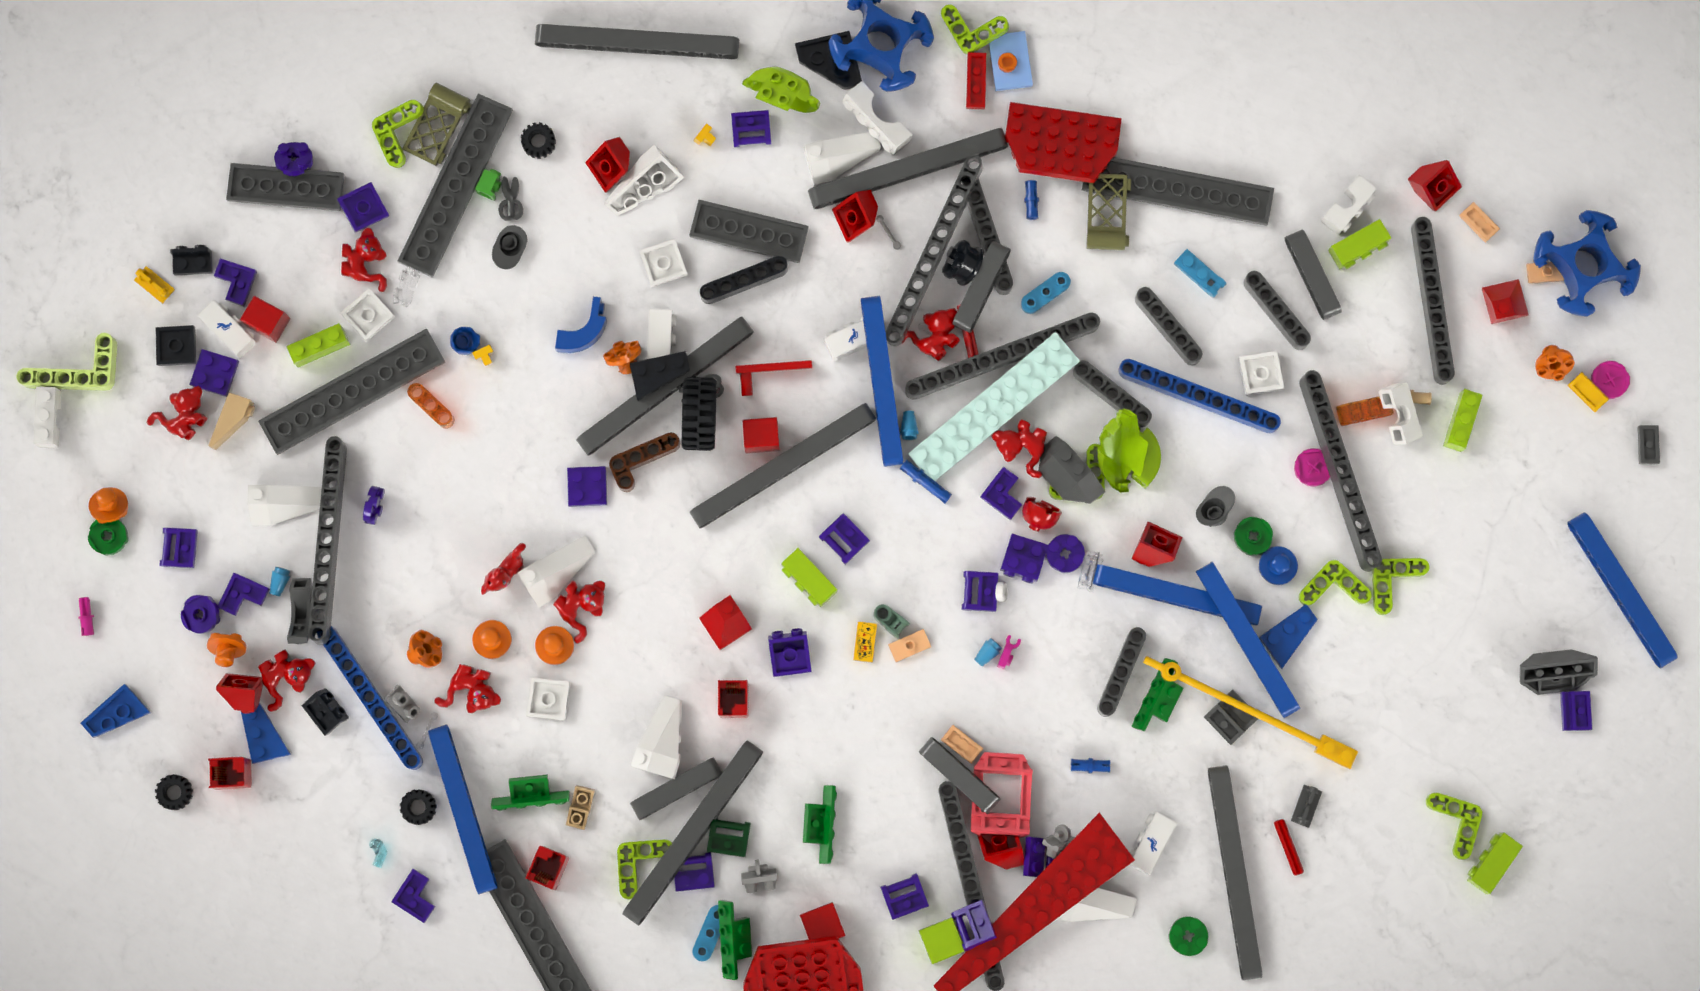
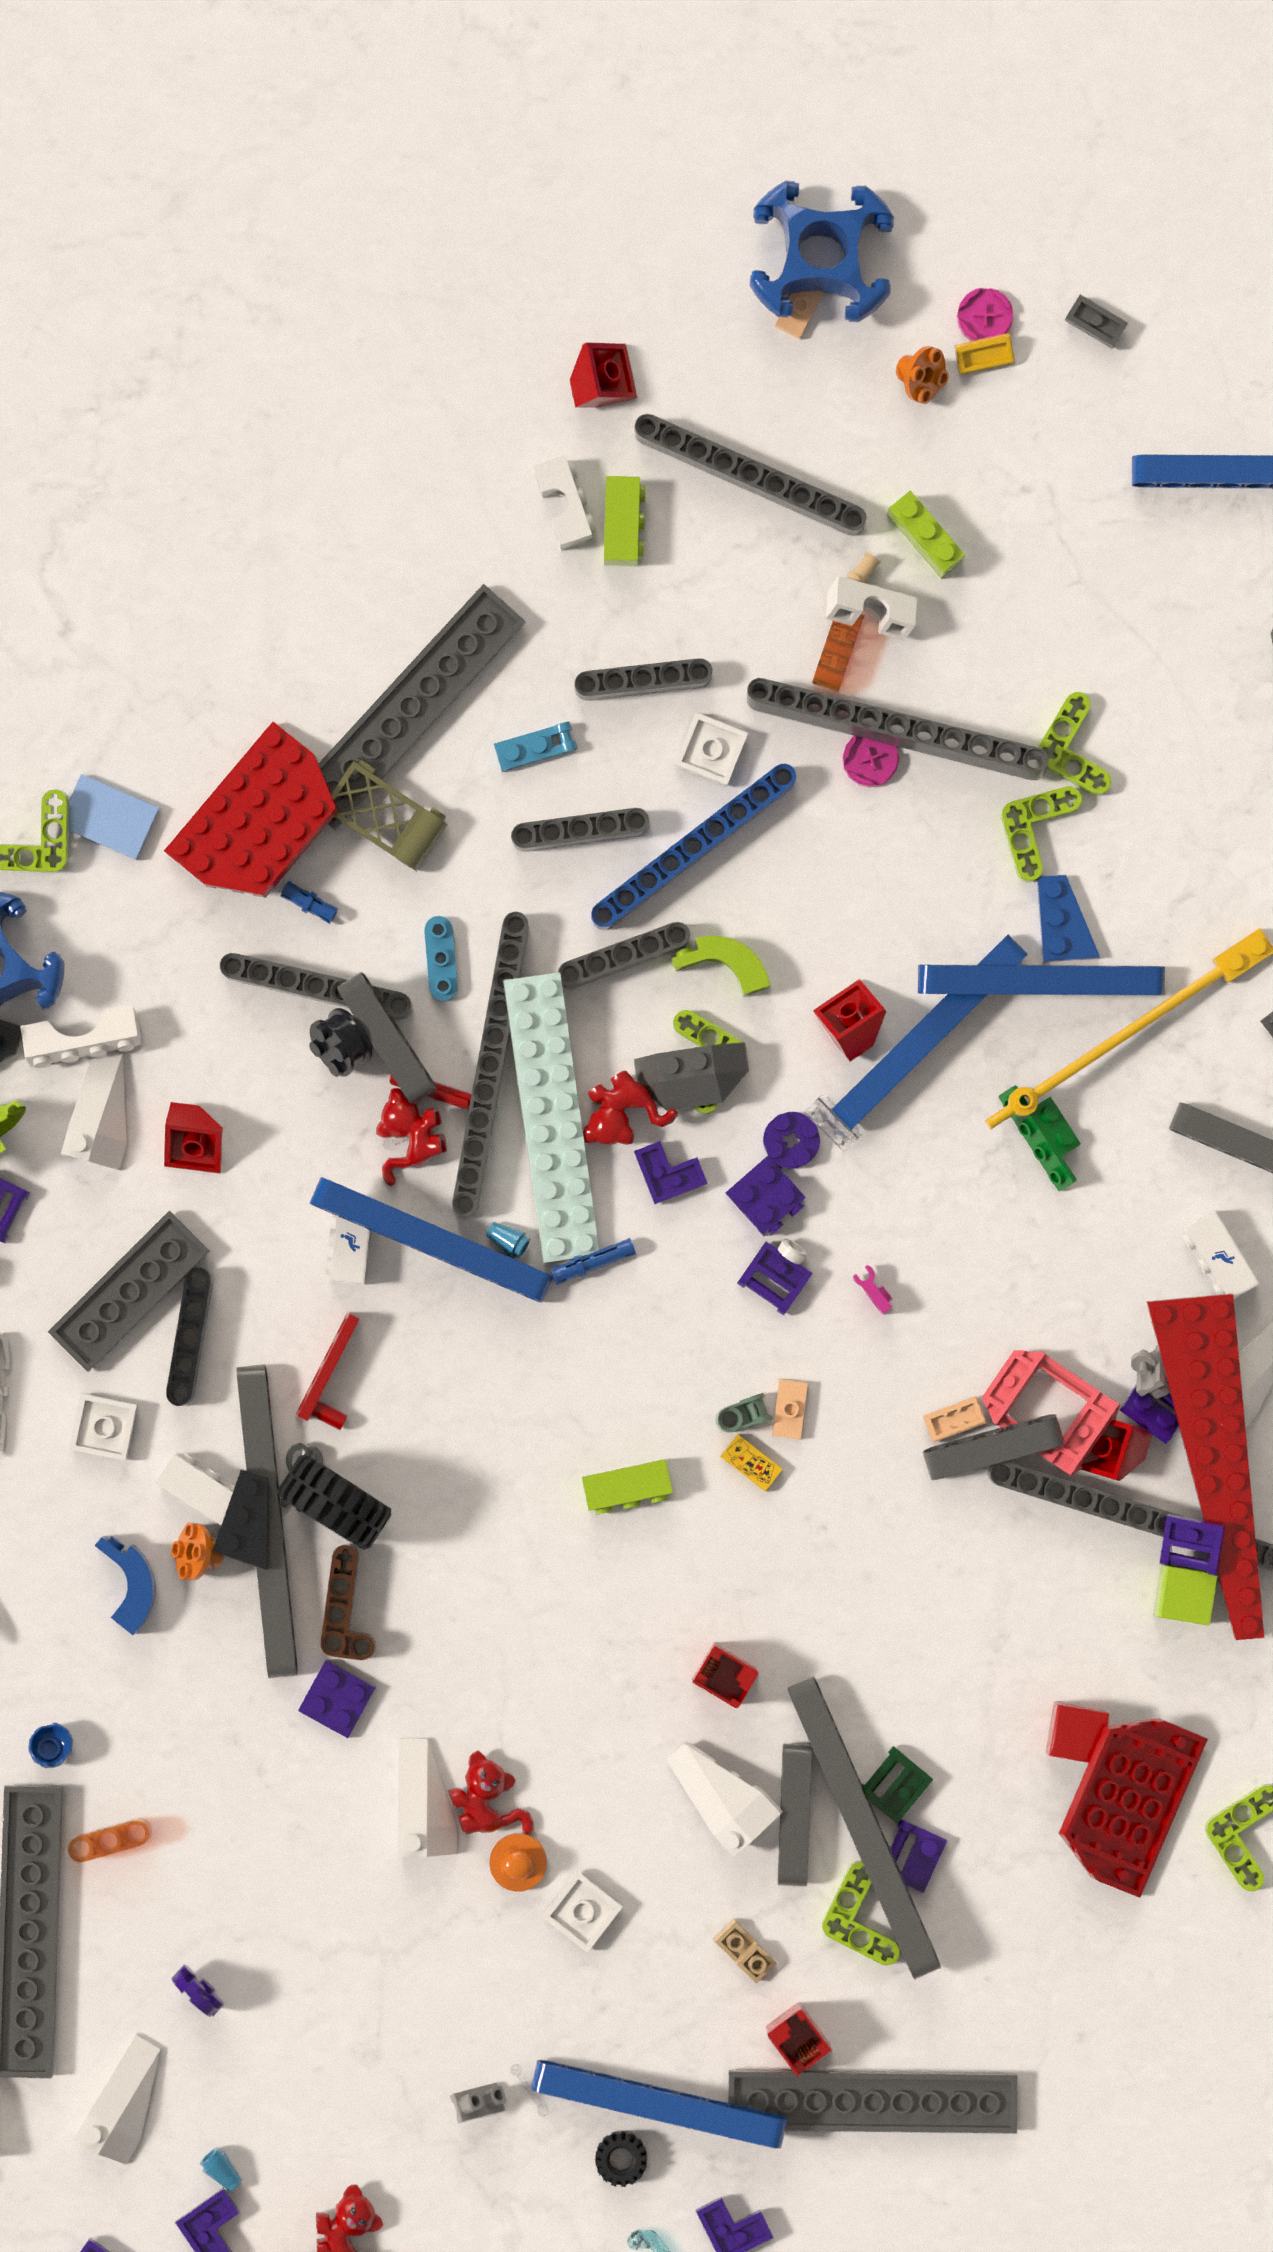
camera: 60 degrees left, 5 degrees up
dark grey arch [287,578,312,644] -> none
black bracket [301,688,349,736] -> none
dark grey beam [308,436,347,645] -> none
blue beam [317,626,423,770] -> none
orange plate [407,630,442,668] -> none
red animal [434,664,501,713] -> none
yellow tile [472,344,494,366] -> none
orange plate [472,620,512,659] -> none
red animal [481,543,526,595] -> none
green bracket [491,774,570,811] -> none
dark grey beam [690,403,877,528] -> none
dark azure plate [692,905,720,961] -> none
red slope [699,595,752,650] -> none
green bracket [718,900,752,980] -> none
light grey hips [741,860,777,893] -> none
red piece [742,417,780,453] -> none
dark purple plate [768,628,812,677] -> none
green bracket [803,785,837,864] -> none
dark grey beam [808,128,1008,209] -> none
dark purple plate [819,513,870,565] -> none
light grey hinge [876,215,901,250] -> none
dark purple plate [880,873,929,920] -> none
dark grey beam [886,155,983,346] -> none
red plate [966,52,986,109] -> none
dark azure cone [974,638,1002,667] -> none
orange tile [998,53,1017,73] -> none
red cylinder [1022,497,1062,532] -> none
blue pin [1071,758,1110,773] -> none
lime animal [1097,408,1148,493] -> none
dark grey beam [1097,627,1146,717] -> none
dark grey piece [1196,486,1235,527] -> none
dark grey slope [1204,689,1258,745] -> none
green plate [1234,517,1273,556] -> none
blue plate [1259,546,1298,585] -> none
dark grey beam [1284,229,1342,320] -> none
light nougat plate [1459,202,1500,243] -> none
red slope [1482,279,1529,324] -> none

